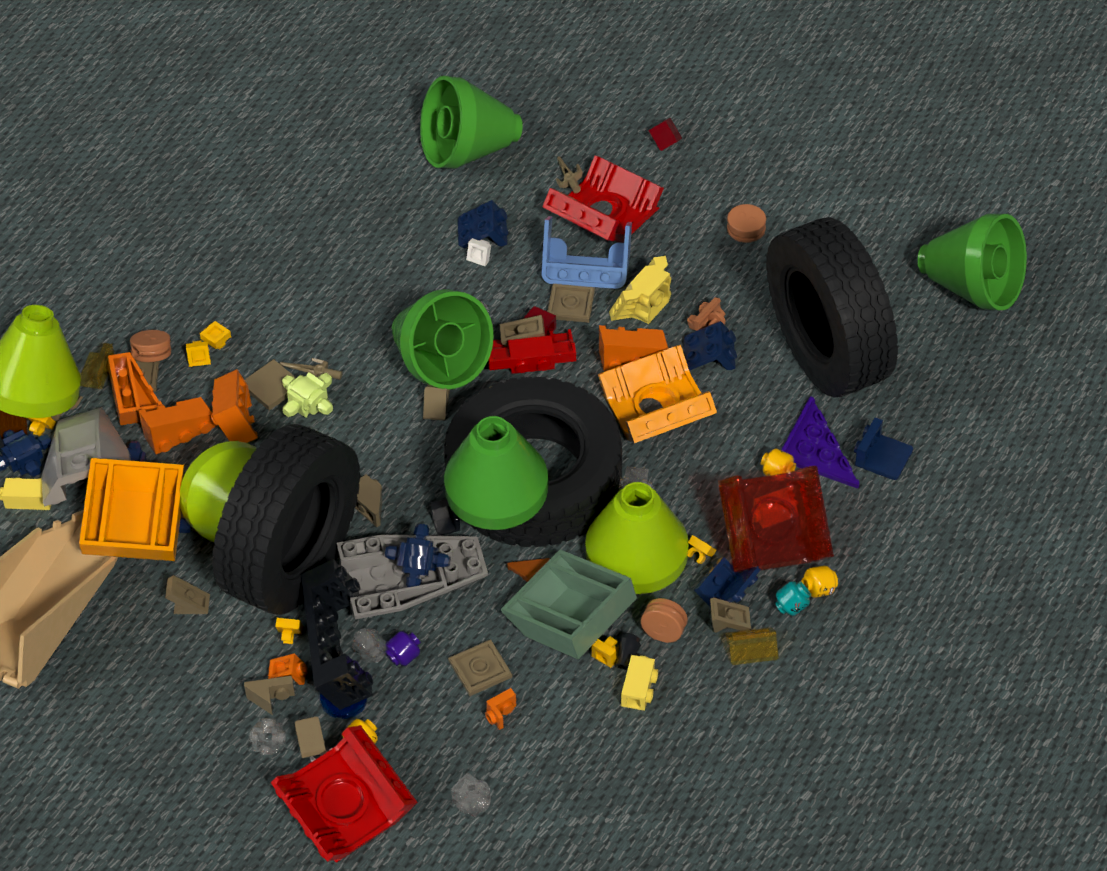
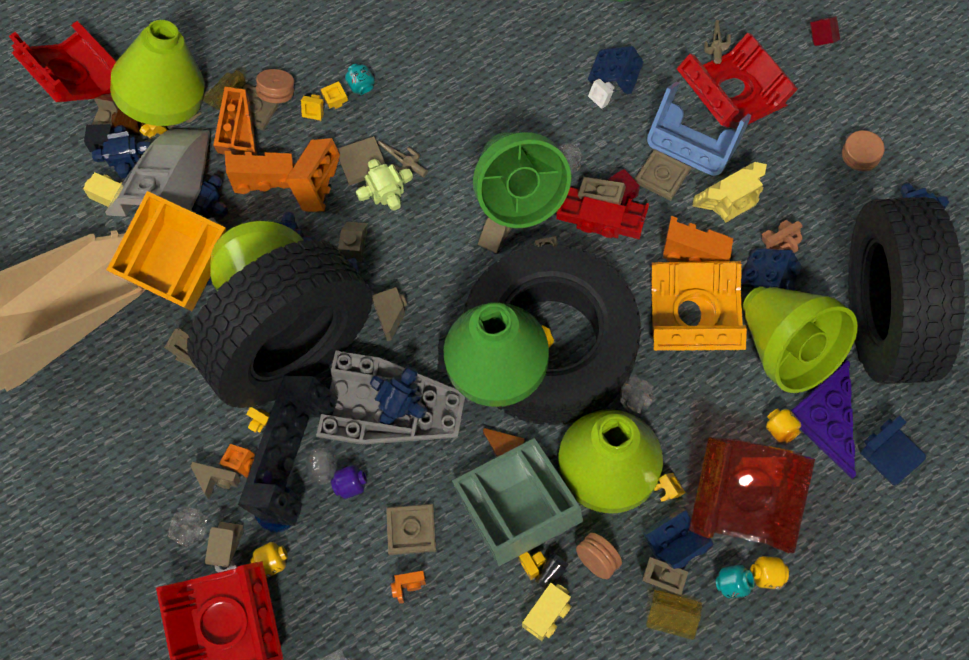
camera: 25 degrees right, 15 degrees up
none -> teal head [345,64,375,95]
none -> lime cone [743,287,857,393]

